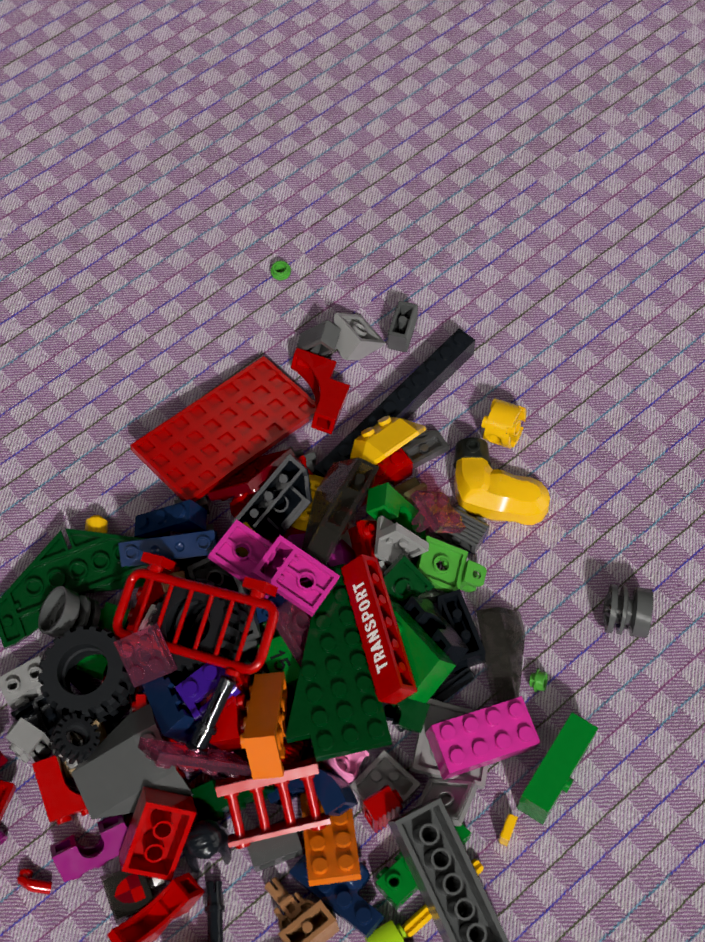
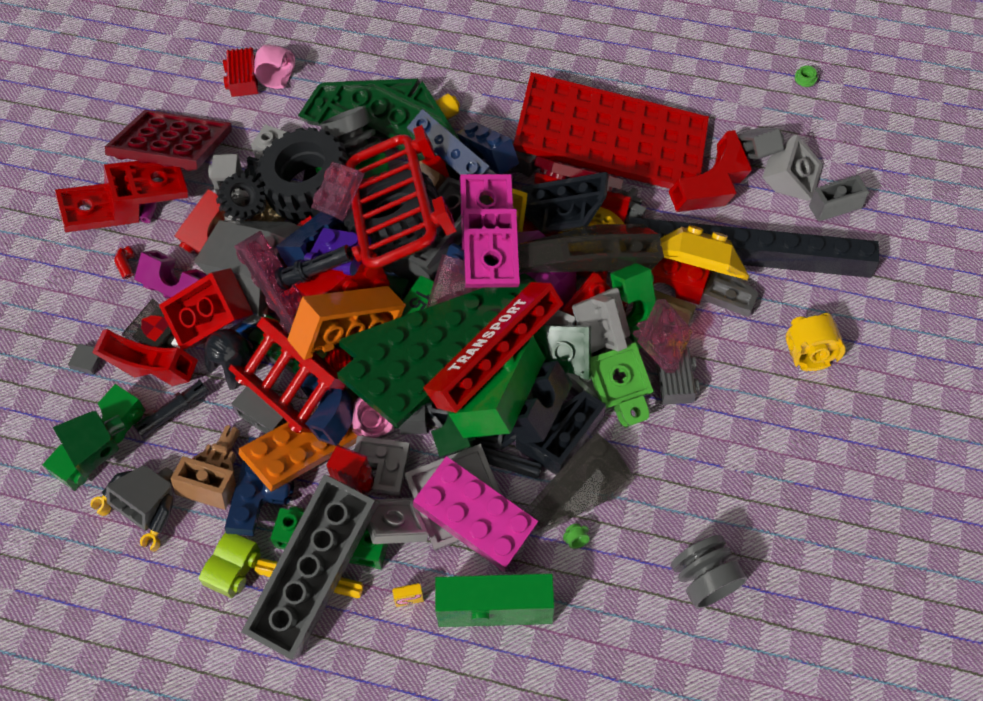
camera: 55 degrees right, 0 degrees up
yellow piece [453,437,550,525] -> none

